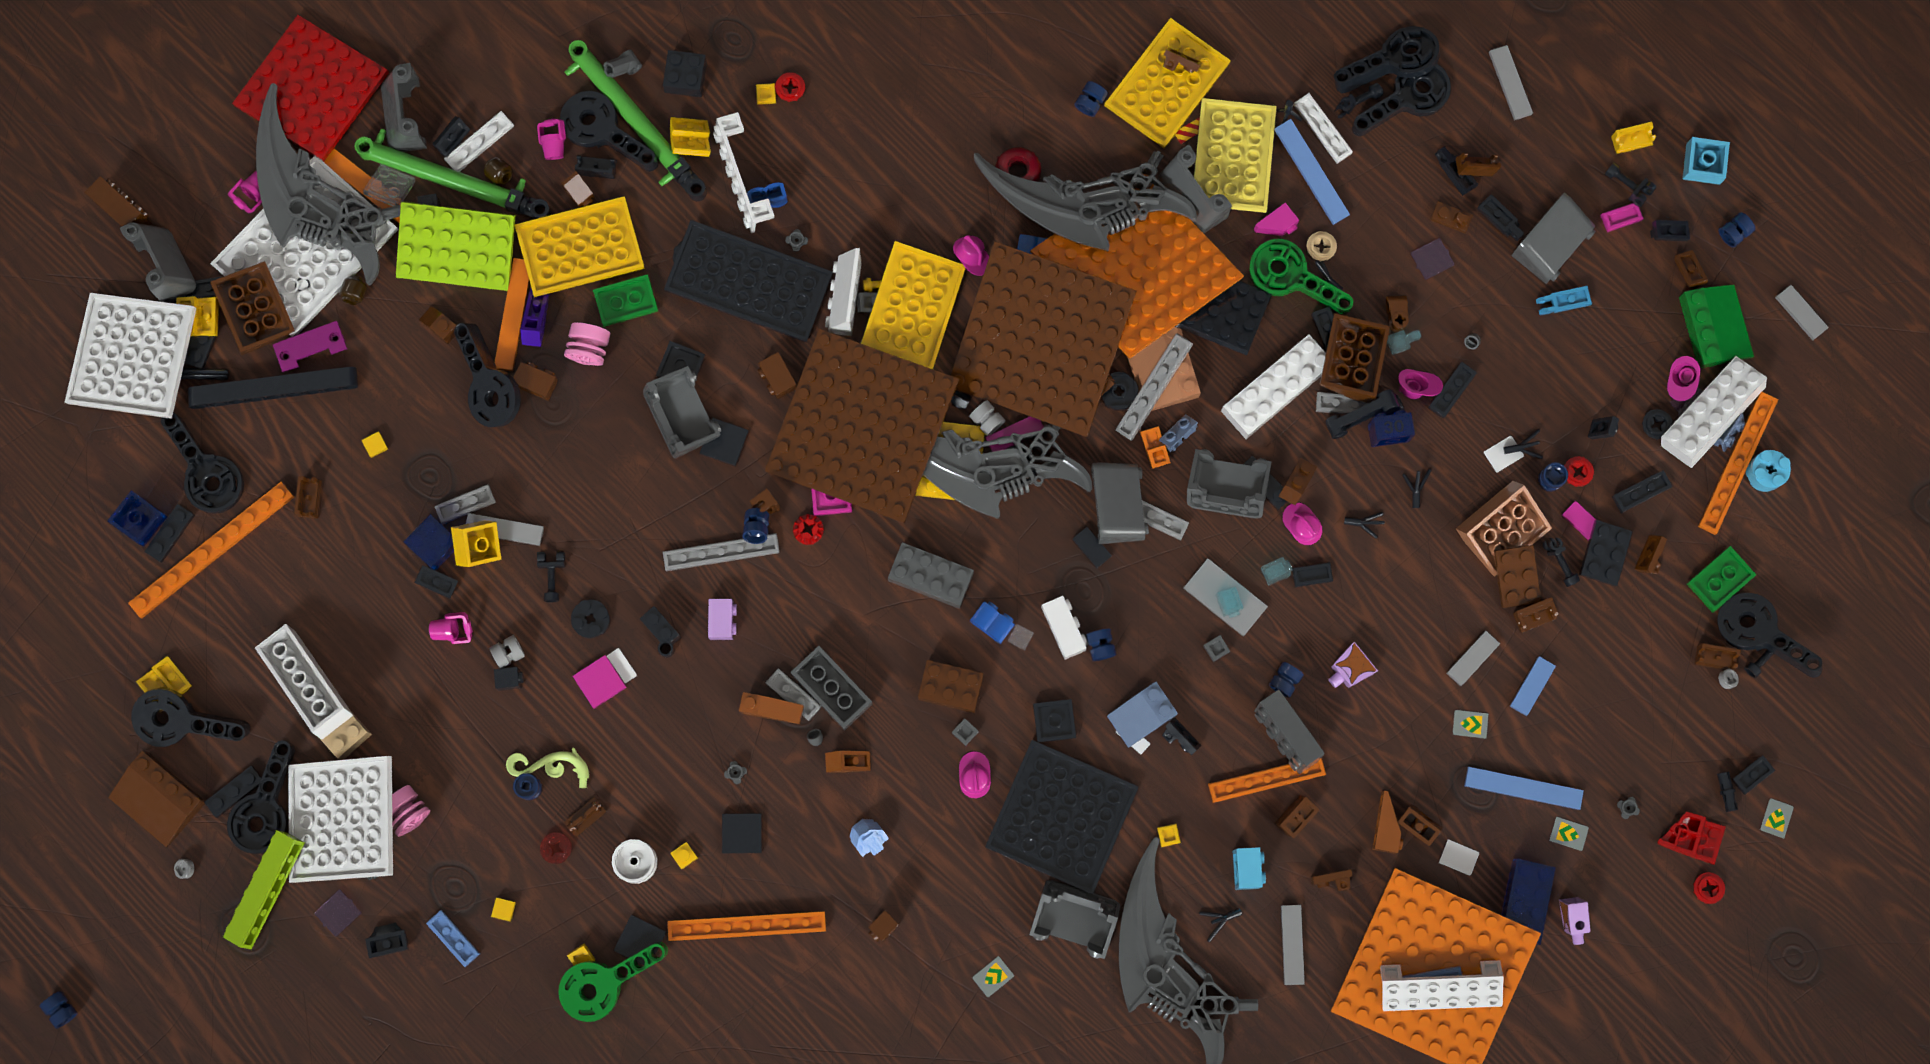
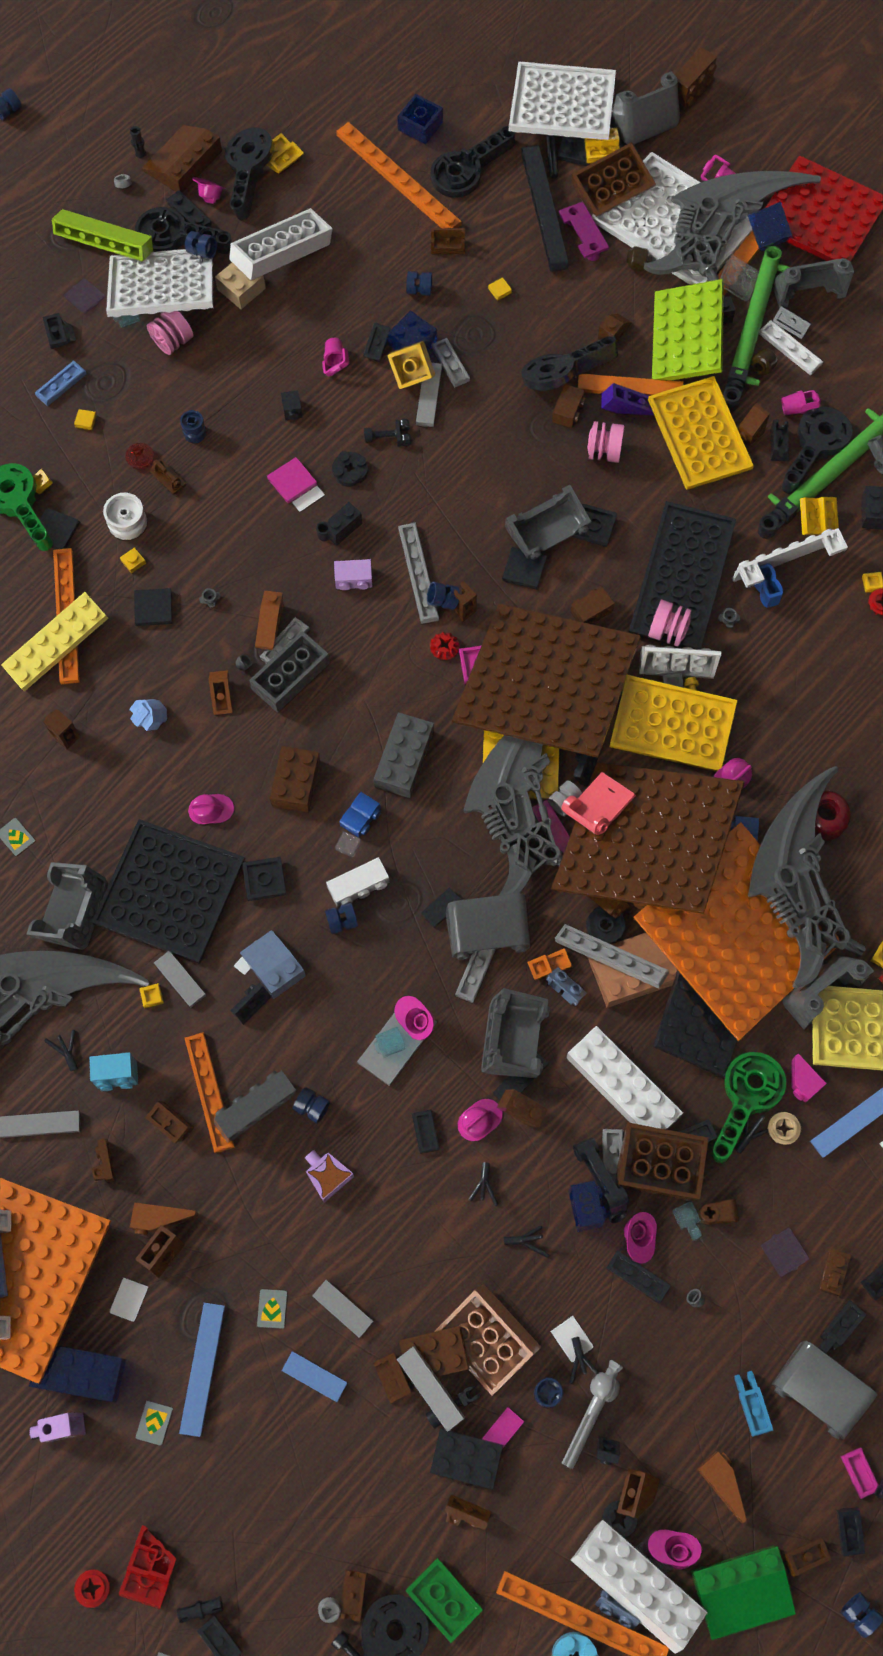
camera: 90 degrees right, 10 degrees down
black plate [144,504,195,563] -> none
light grey wheel [489,635,525,669] -> none
yellowish green plant [506,748,589,788] -> none
green plate [593,274,658,327] -> none
dark grey plate [952,719,979,746] -> none
dark grey plate [1203,636,1230,662] -> none
clear light blue brick [1261,557,1292,586] -> none
red gear [1564,456,1594,487] -> none
black plate [1612,470,1673,513] -> none
dark grey plate [1617,797,1640,819] -> none
none -> light yellow plate [1,592,108,692]
none -> black pin [130,126,146,158]
none -> light grey tile [154,951,206,1008]
none -> dark blue wheel [185,231,217,259]
none -> dark pink piece [192,177,226,204]
none -> dark pink piece [394,996,435,1040]
none -> light grey tile [397,1346,465,1432]
none -> dark blue wheel [406,271,432,296]
none -> coral door [562,772,636,835]
none -> light grey piece [562,1360,623,1469]
none -> reddish brown slope [617,1468,660,1519]
none -> bright pink wheel [648,599,692,647]
none -> dark orange slope [697,1451,747,1523]
none -> clear blue brick [748,202,793,251]

